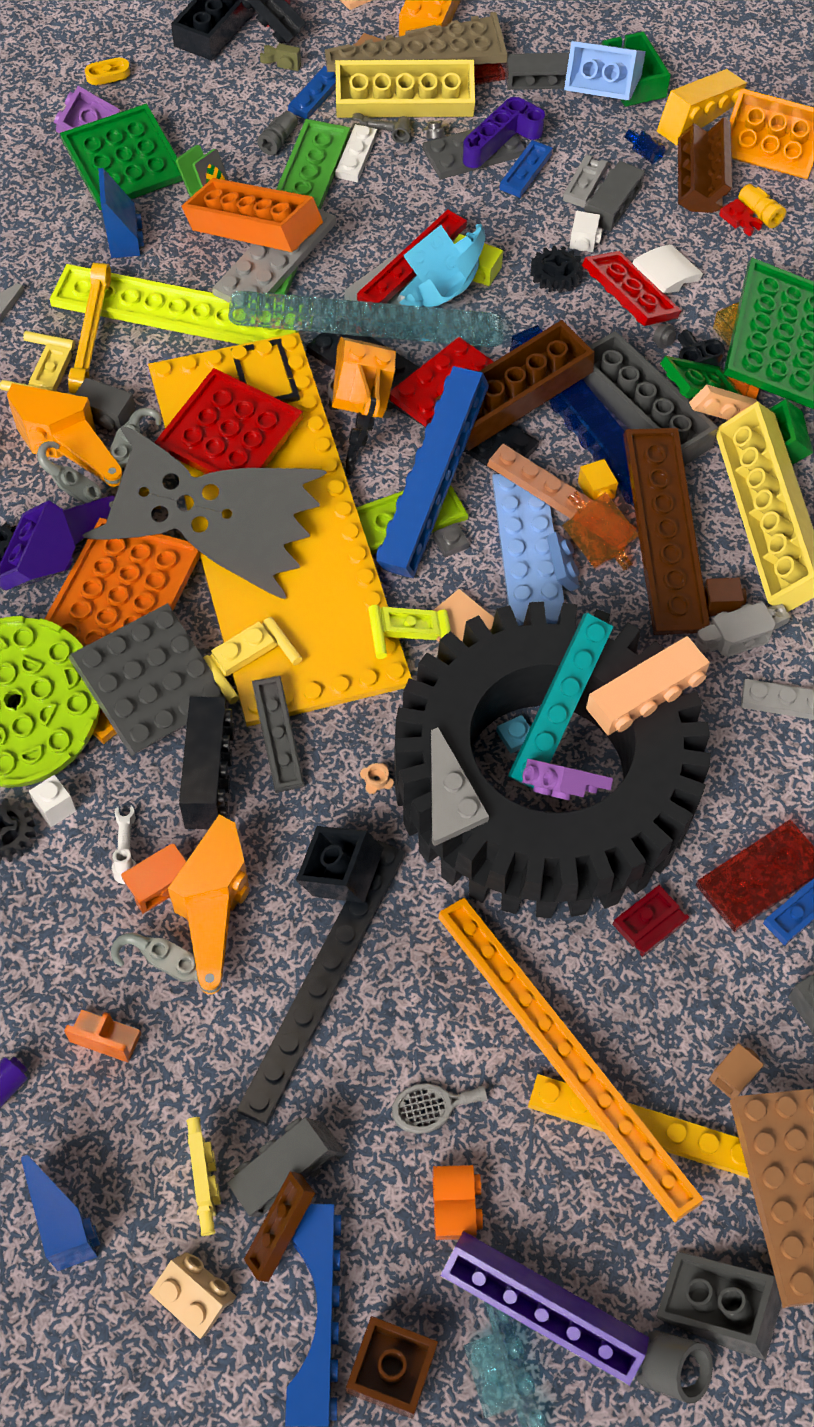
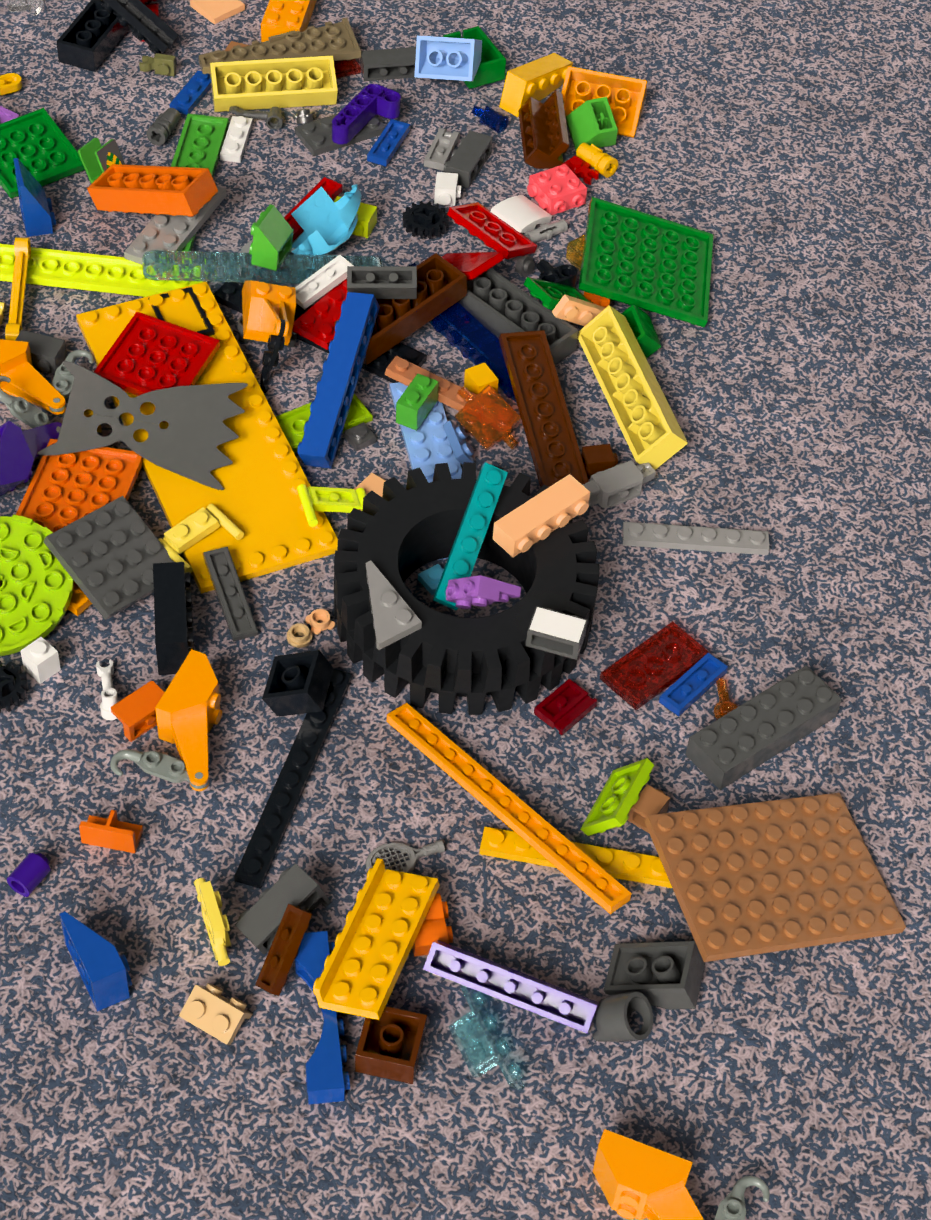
camera: 10 degrees left, 10 degrees down
none -> bright green slope [249,204,294,271]
none -> tan plate [287,623,312,648]
none -> white plate [295,255,354,310]
none -> yellow bracket [313,858,440,1020]
none -> dark grey brick [347,266,417,299]
none -> bright green brick [396,374,439,431]
none -> red tile [442,252,504,280]
none -> light grey pin [524,219,568,243]
none -> brick [526,606,588,660]
none -> coral brick [527,164,587,215]
none -> bright green slope [566,97,618,150]
none -> lime plate [580,758,654,836]

